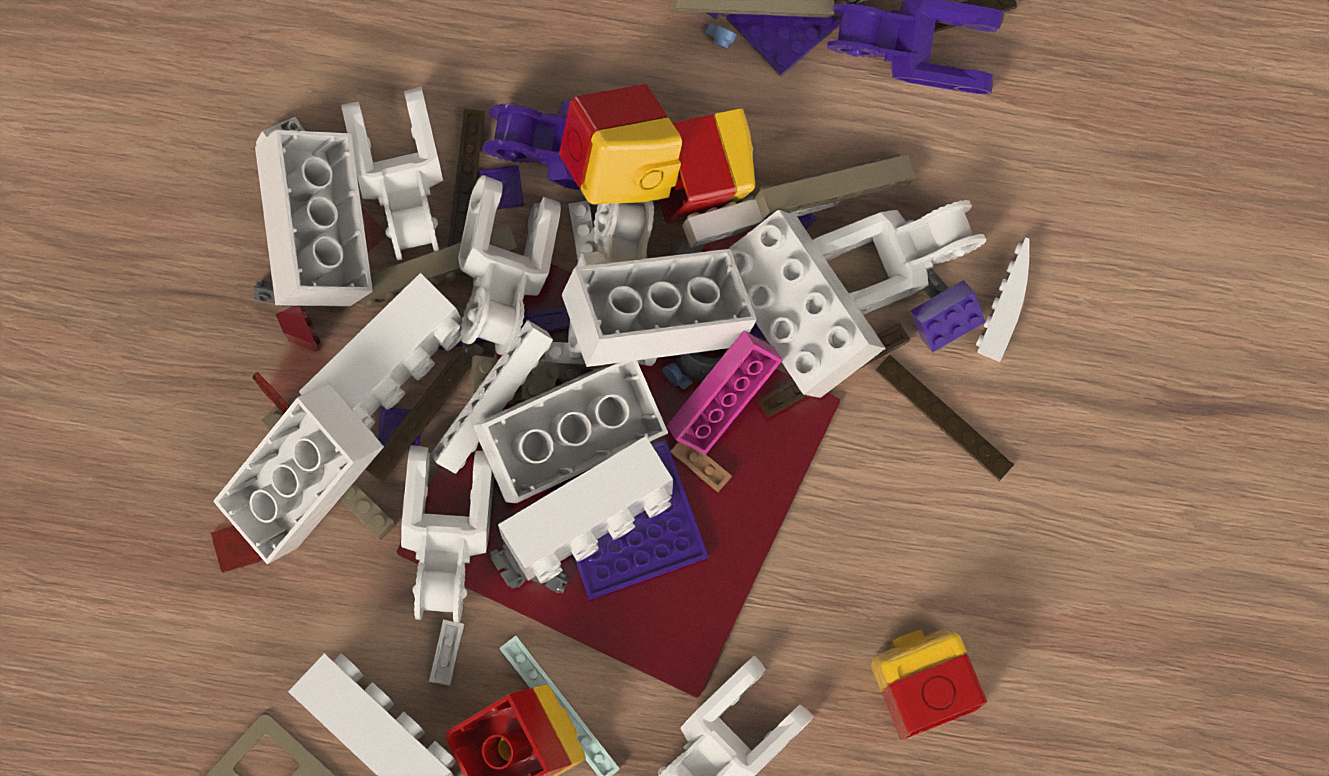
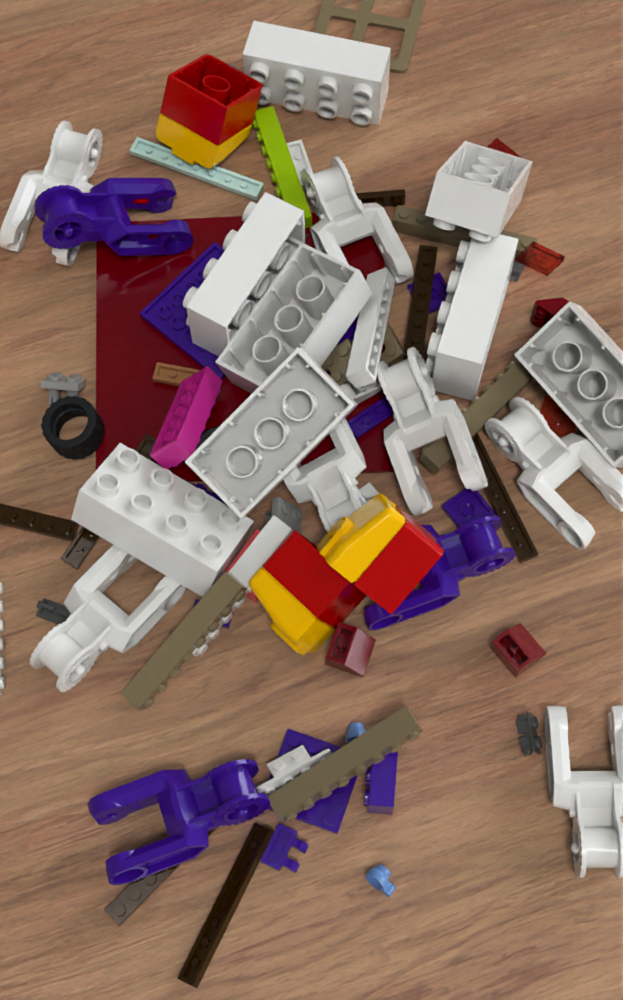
camera: 155 degrees right, 10 degrees down
dark purple brick [910,280,986,352] -> none
none -> dark purple arm [34,178,193,256]
none -> light grey plate [41,372,87,405]
none -> black tyre [41,396,105,460]
none -> lime brick [252,106,312,228]
none -> white bracket [256,745,332,796]
none -> dark red slope [326,622,376,677]
none -> dark brown plate [356,189,406,207]
none -> dark red slope [490,623,547,678]

